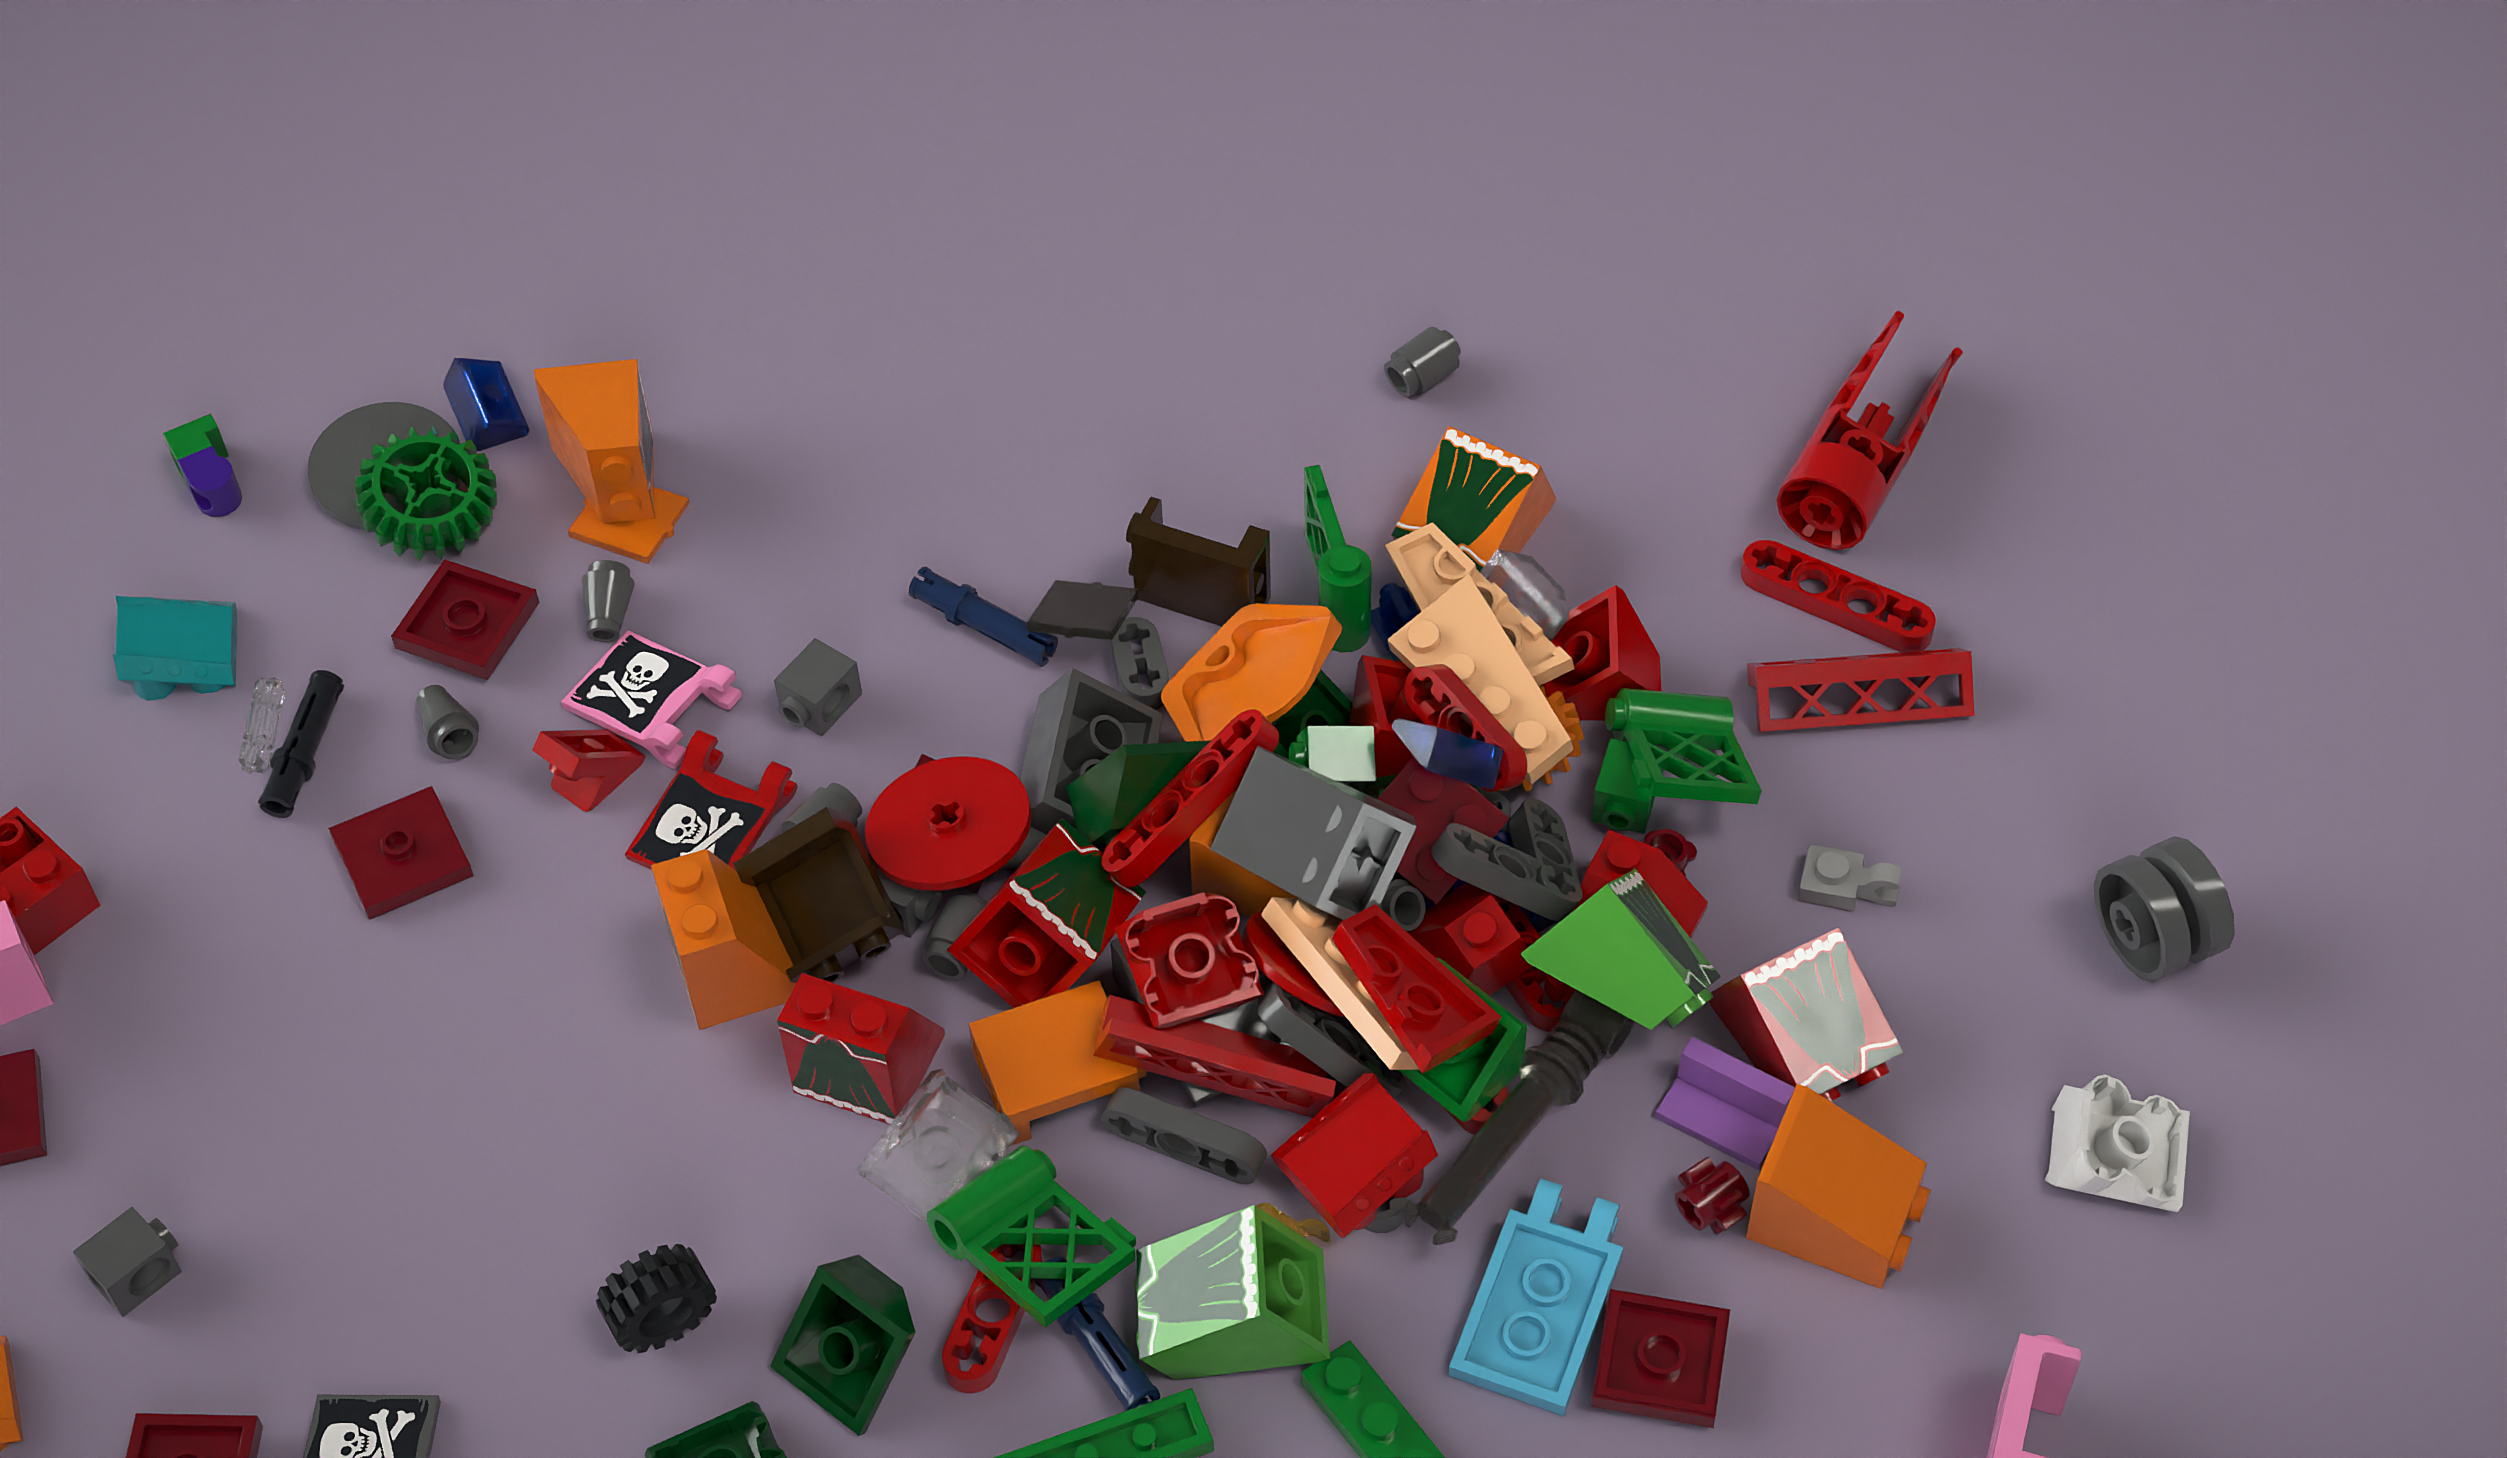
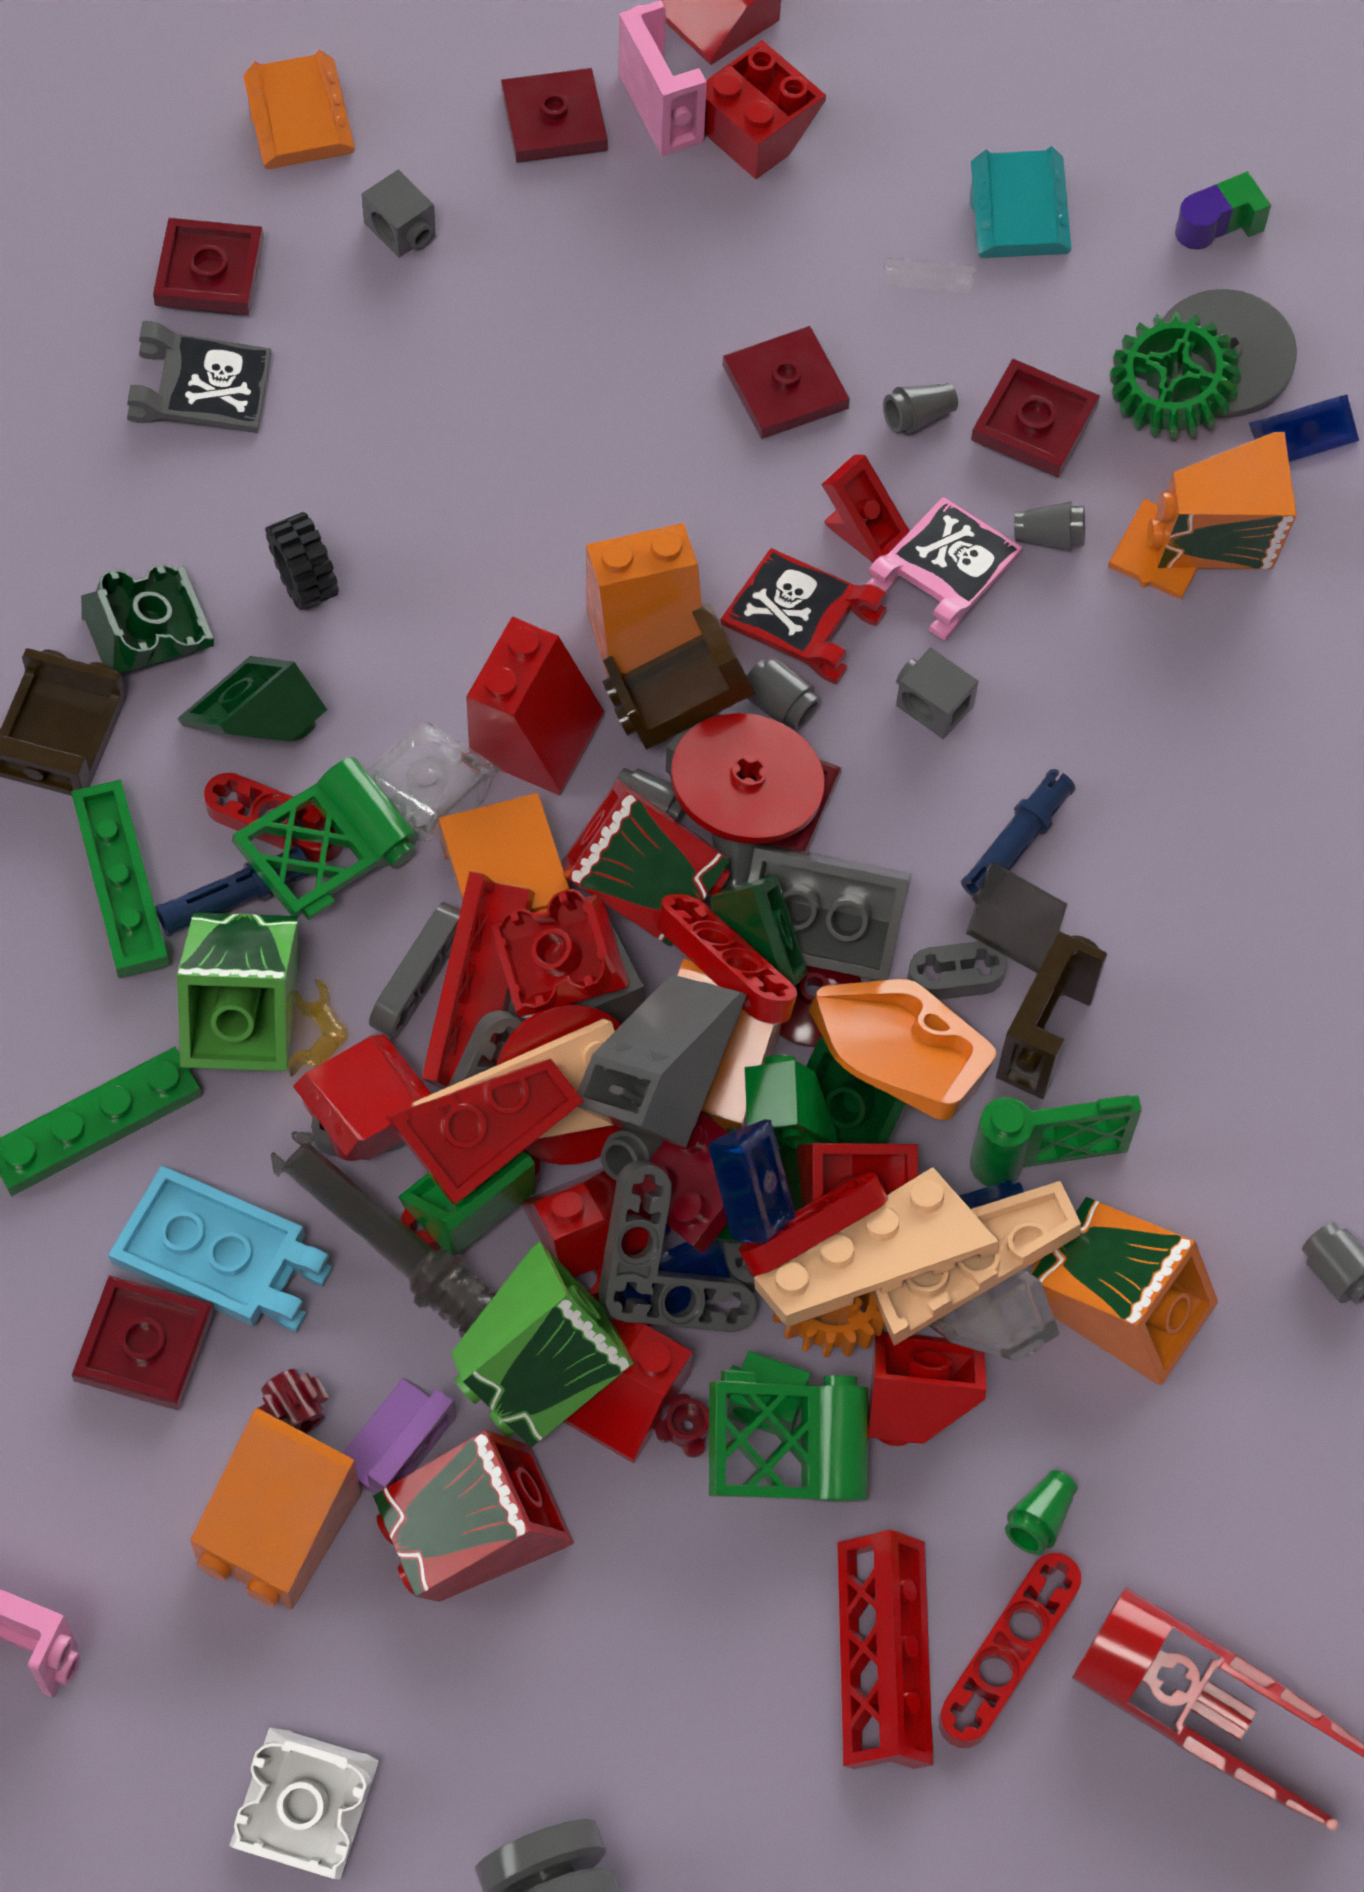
camera: 90 degrees right, 10 degrees up
black pin [258,670,344,818] -> none
light grey plate [1798,844,1902,911] -> none
none -> green cone [1005,1470,1078,1555]

